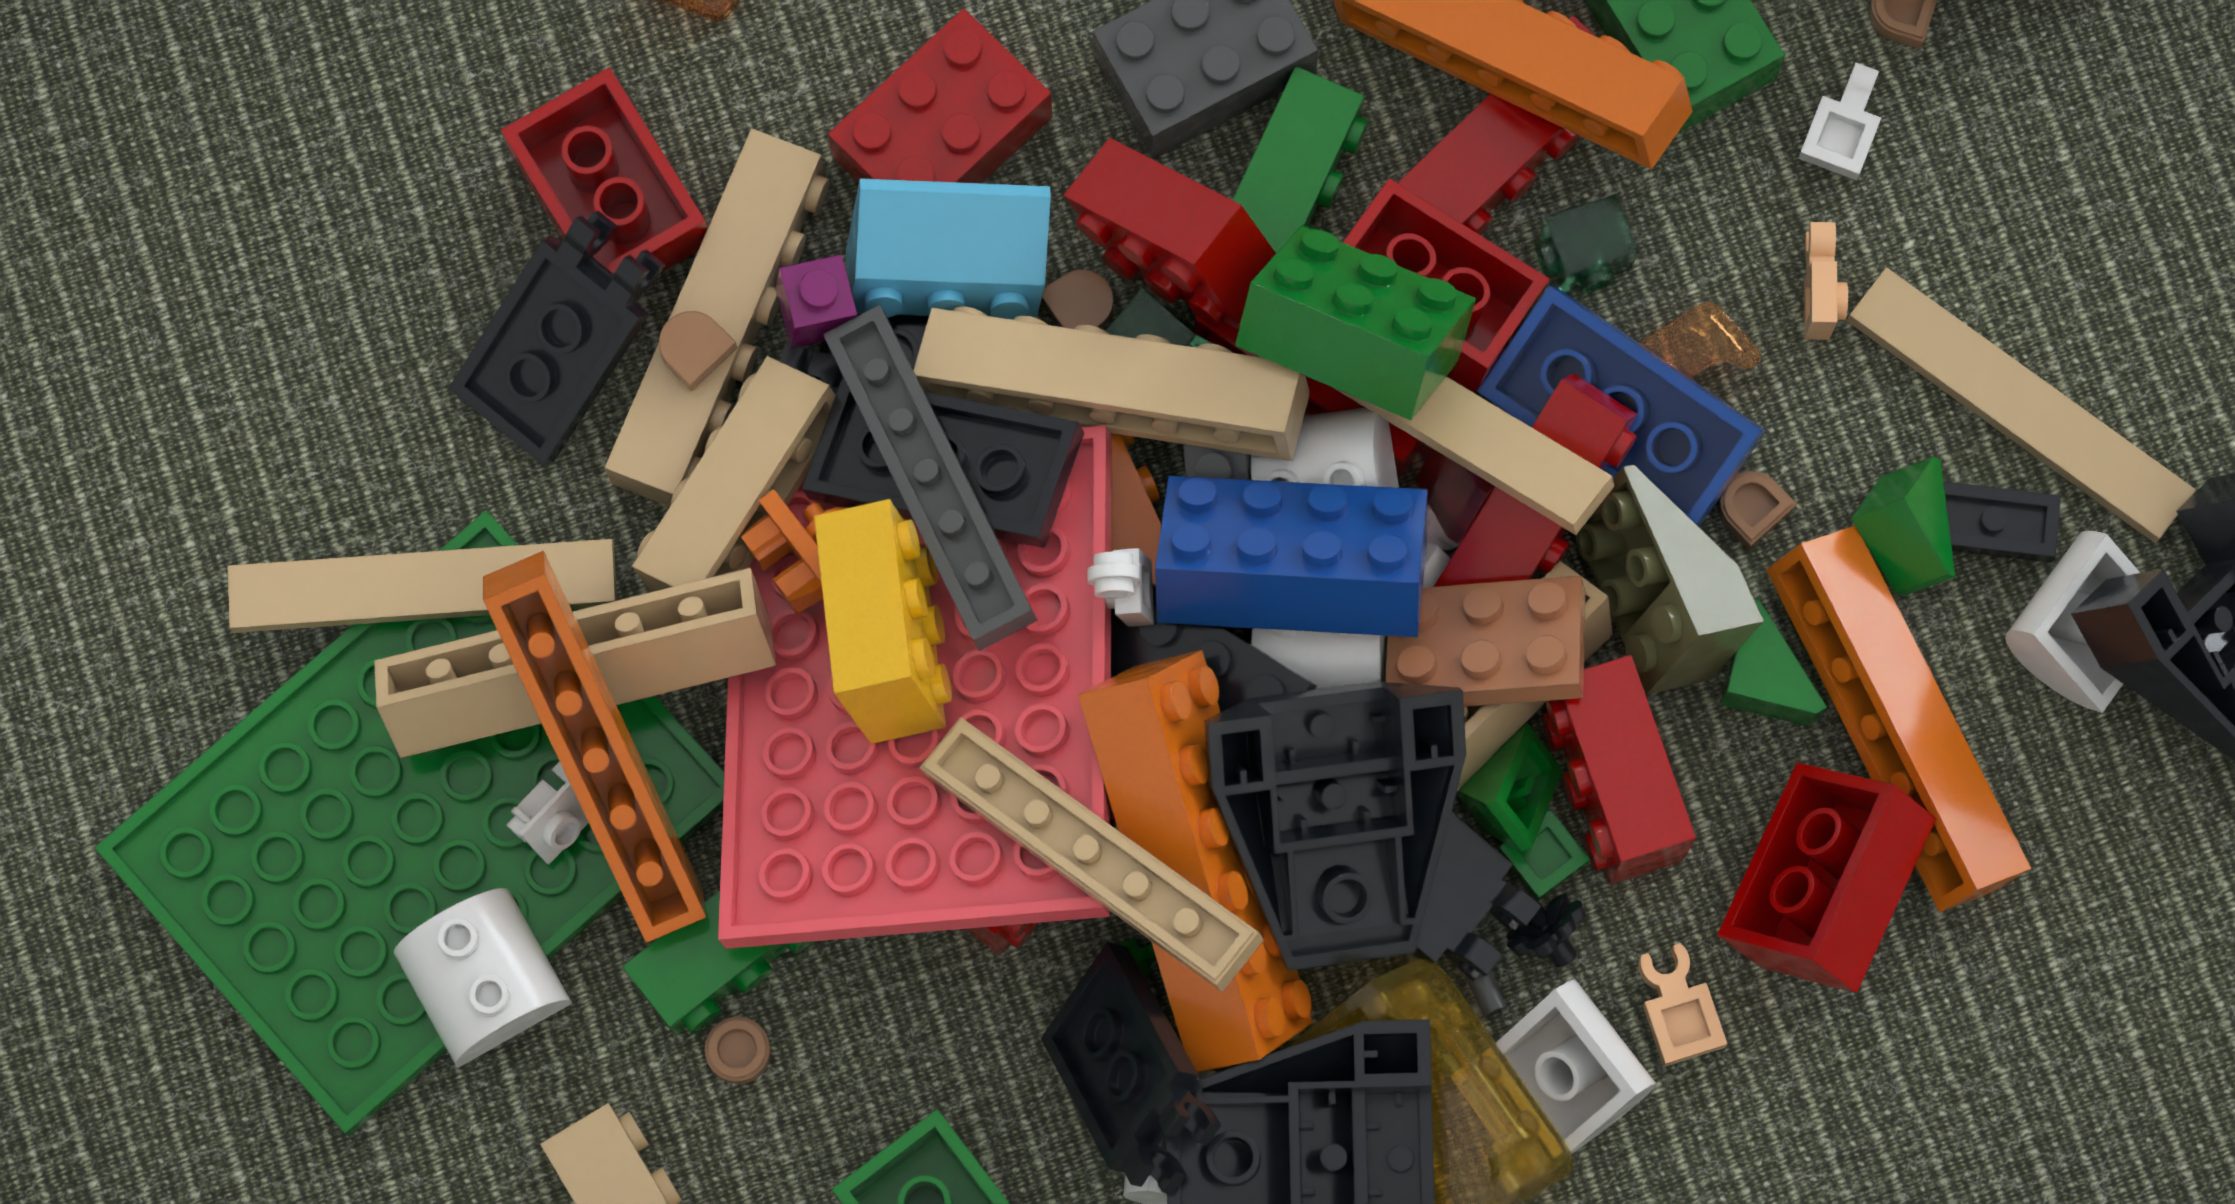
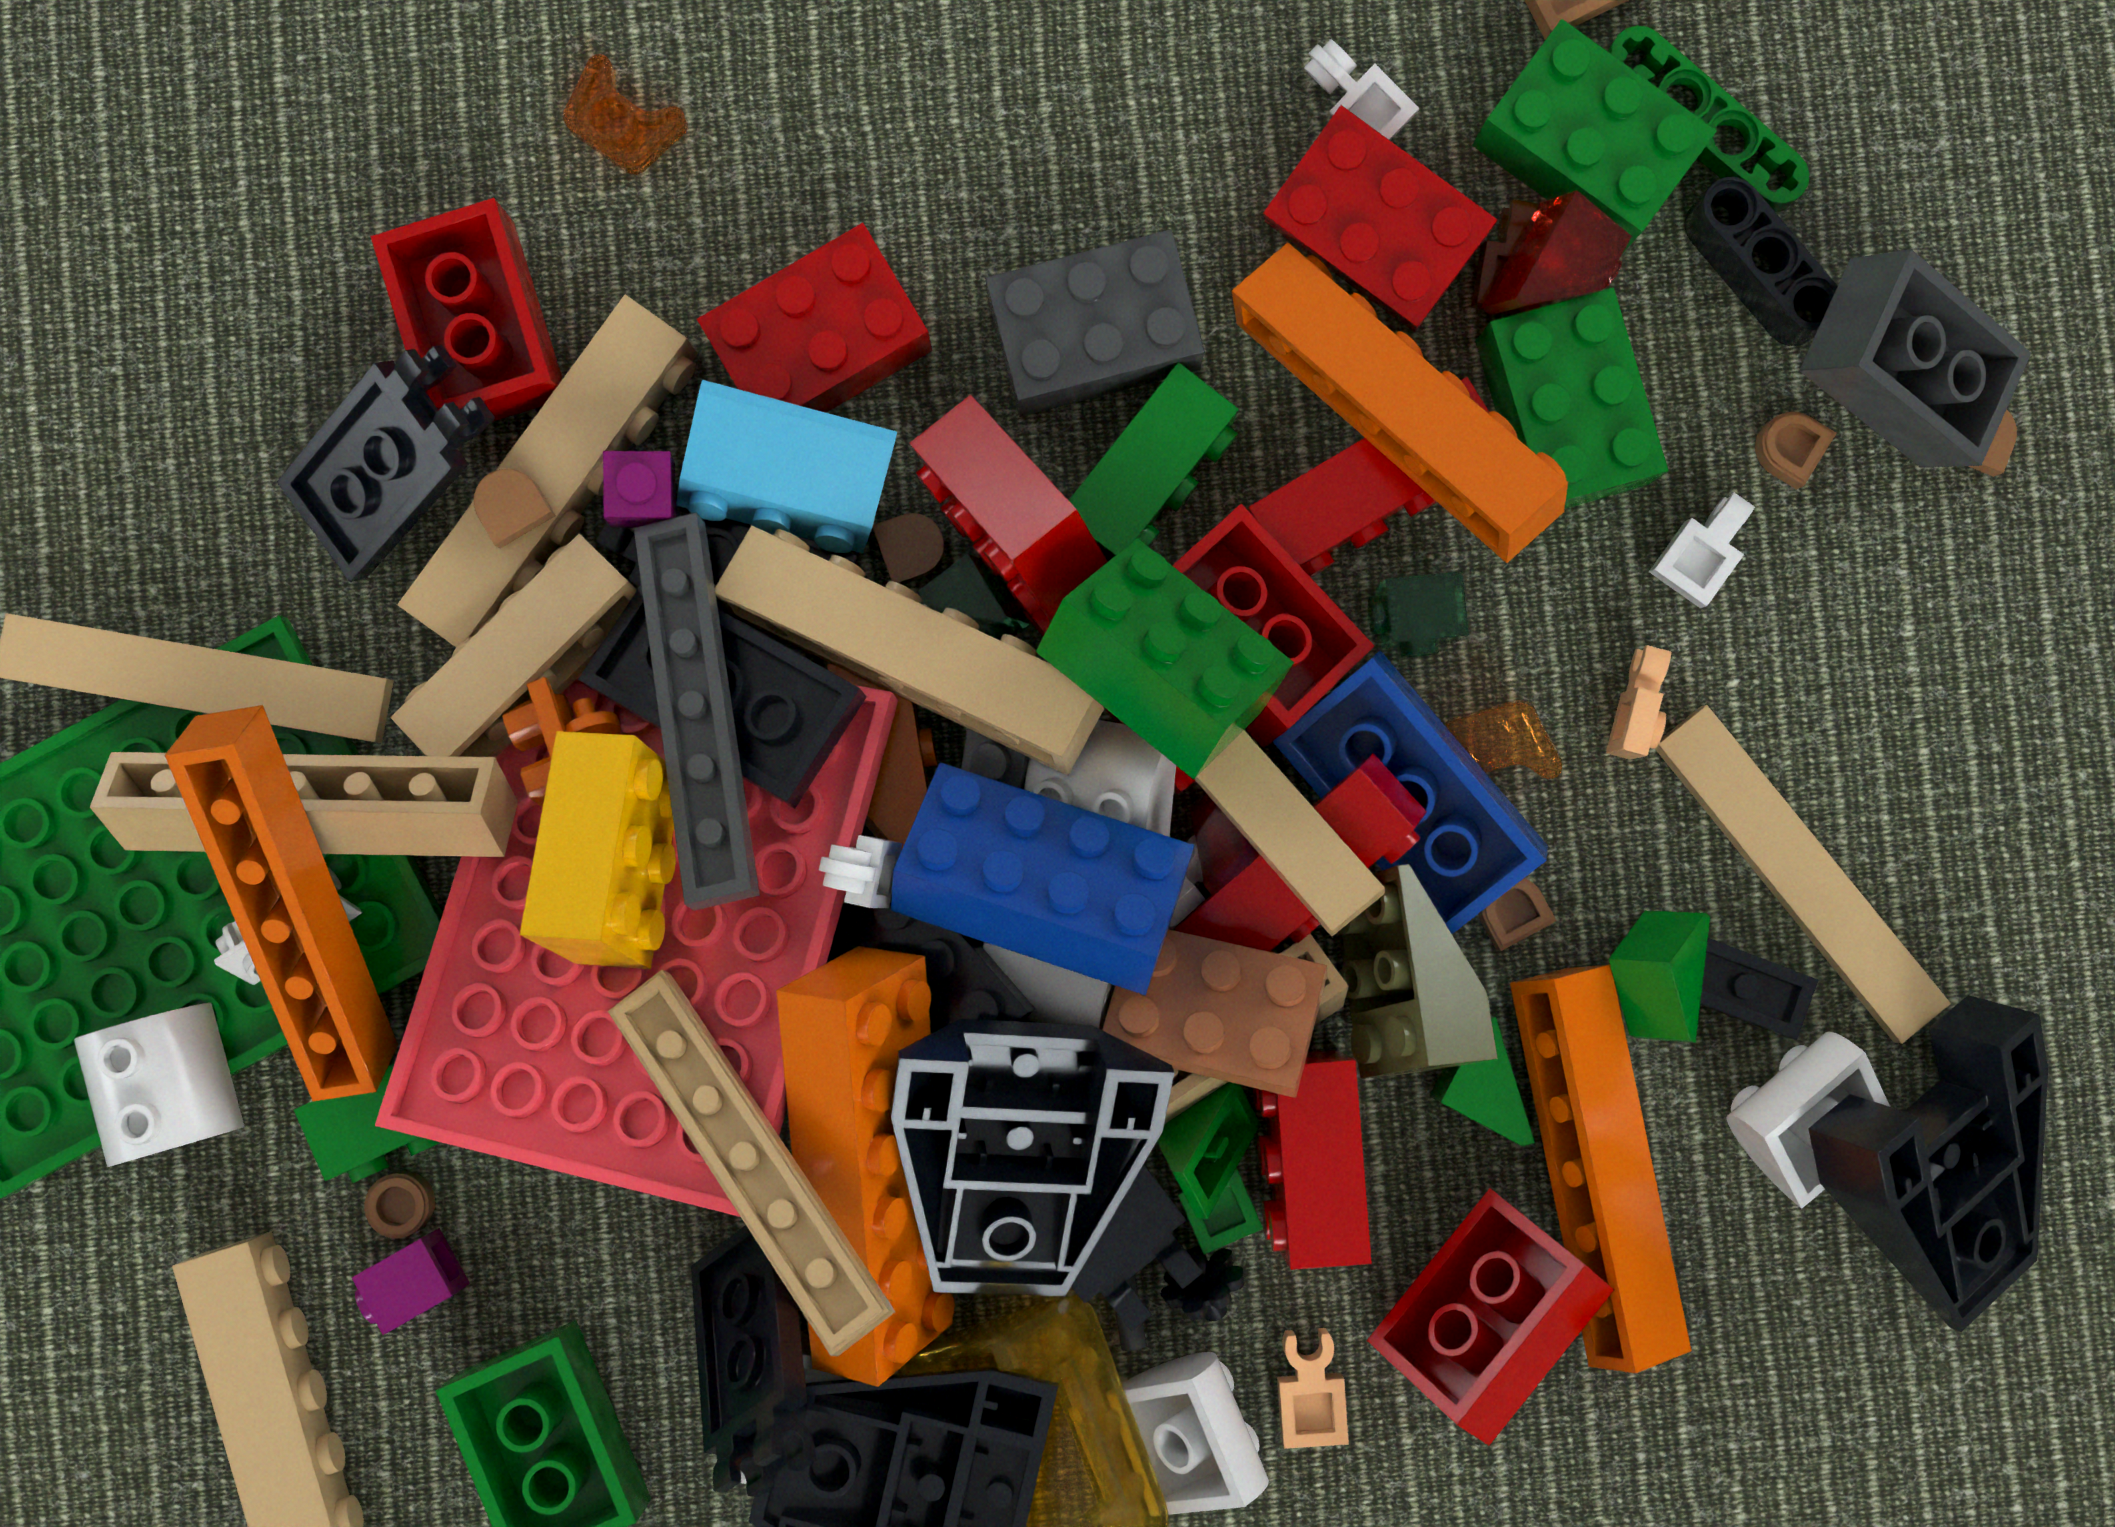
camera: 10 degrees right, 10 degrees up
none -> magenta brick [352,1228,470,1335]

